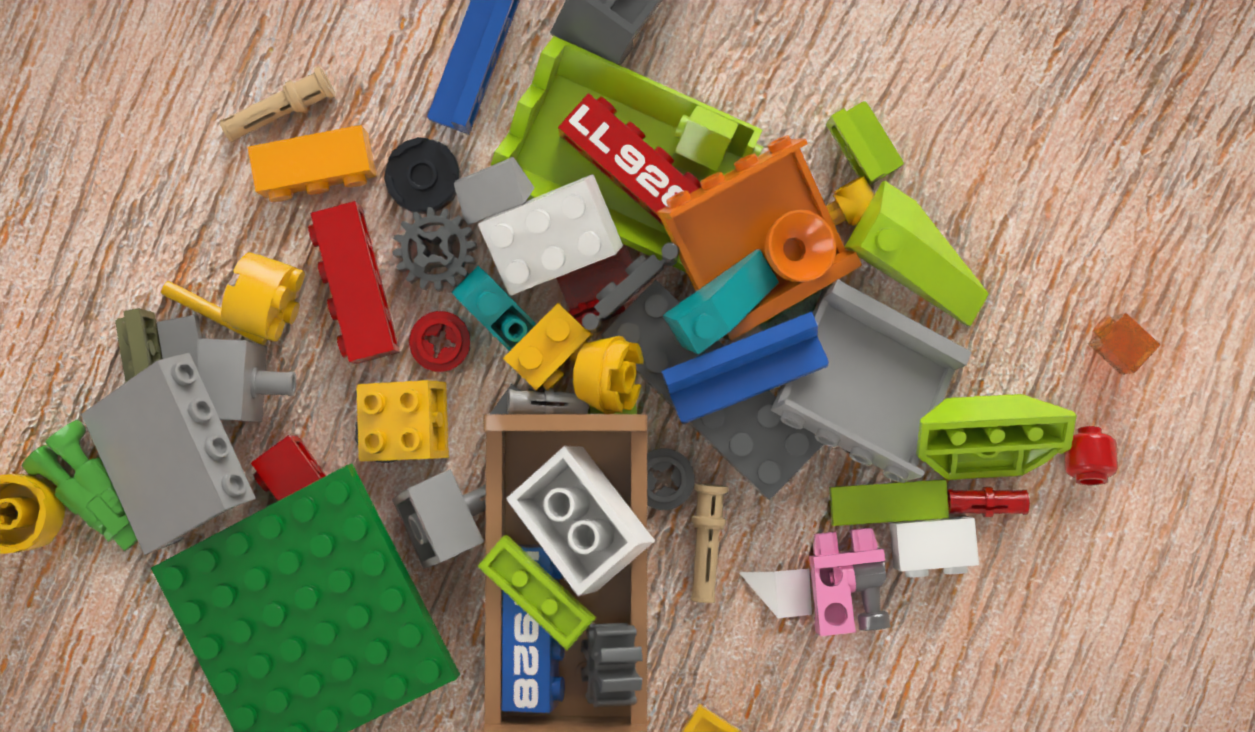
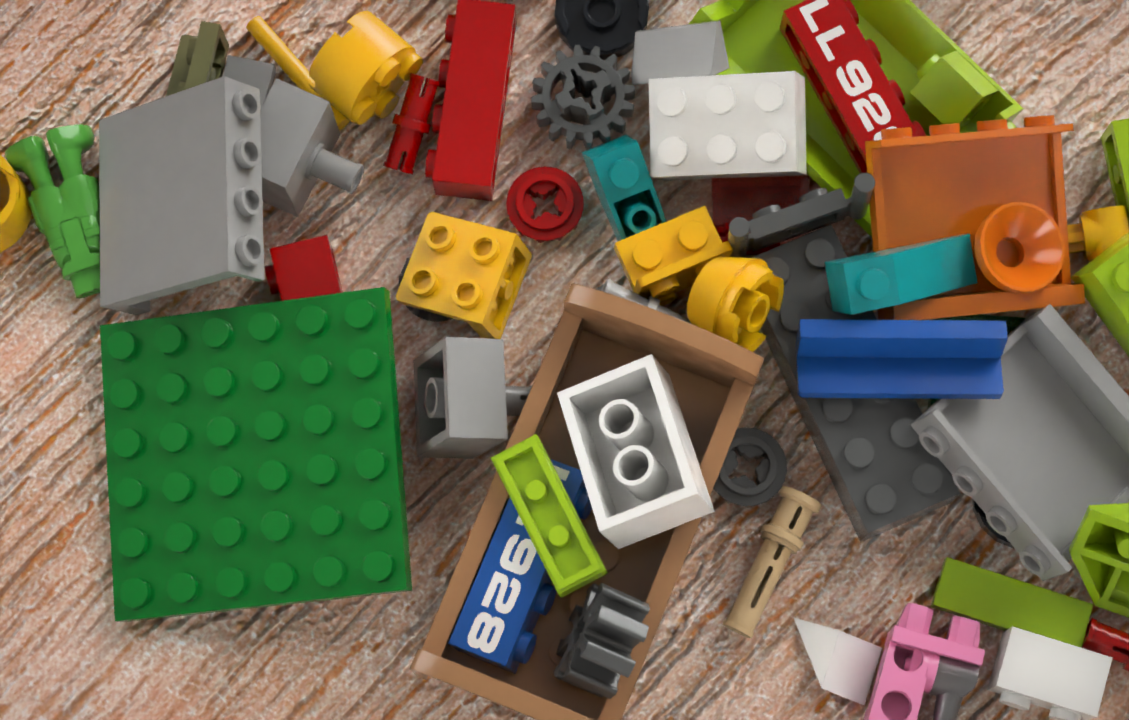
camera: 20 degrees right, 10 degrees down
none -> red pin [383,73,440,175]

